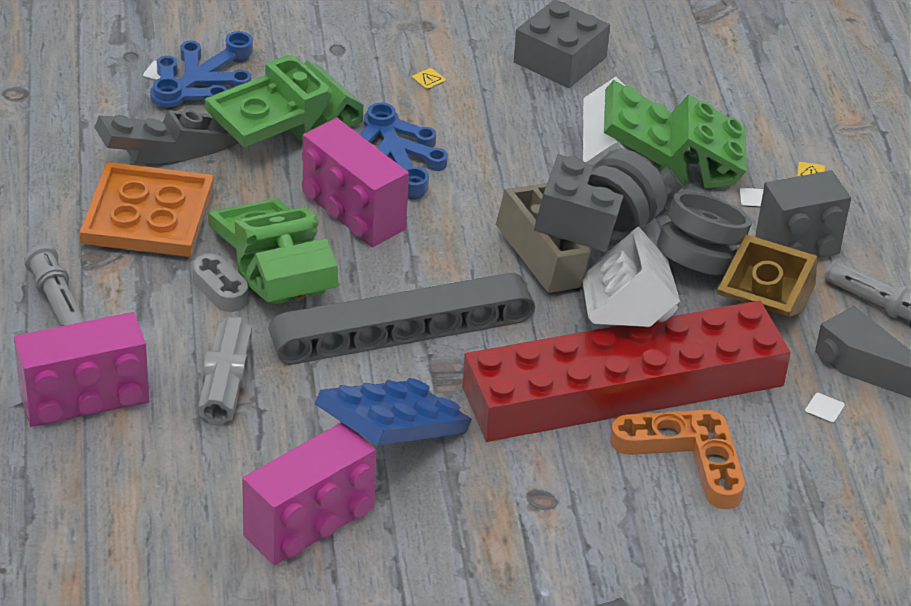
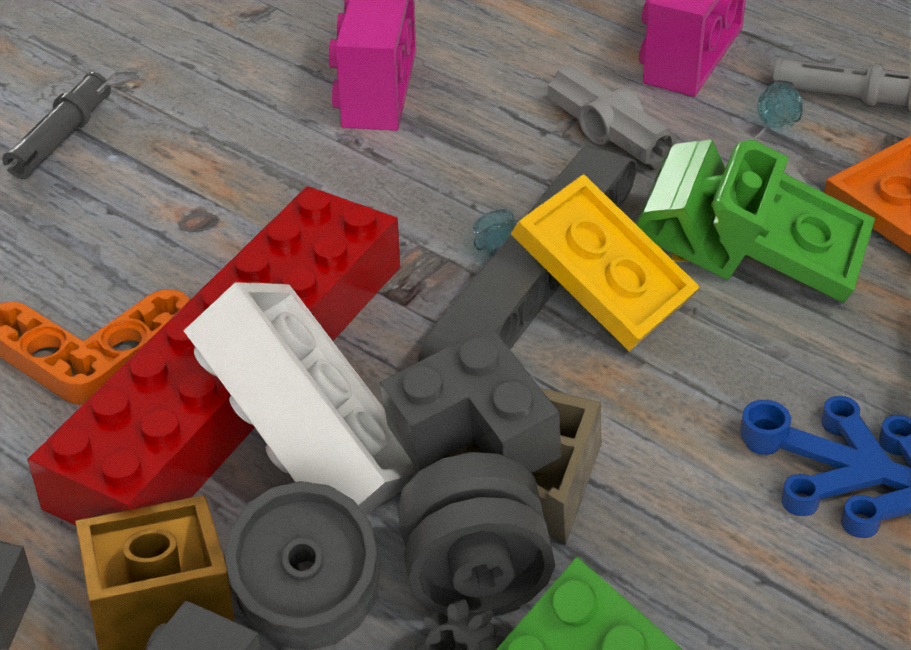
camera: 140 degrees right, 0 degrees up
dark pink brick [302,118,409,247] -> none
blue plate [315,378,472,446] -> none
none -> clear light blue plate [473,209,518,256]
none -> yellow plate [510,174,700,352]
none -> clear light blue plate [757,82,803,128]

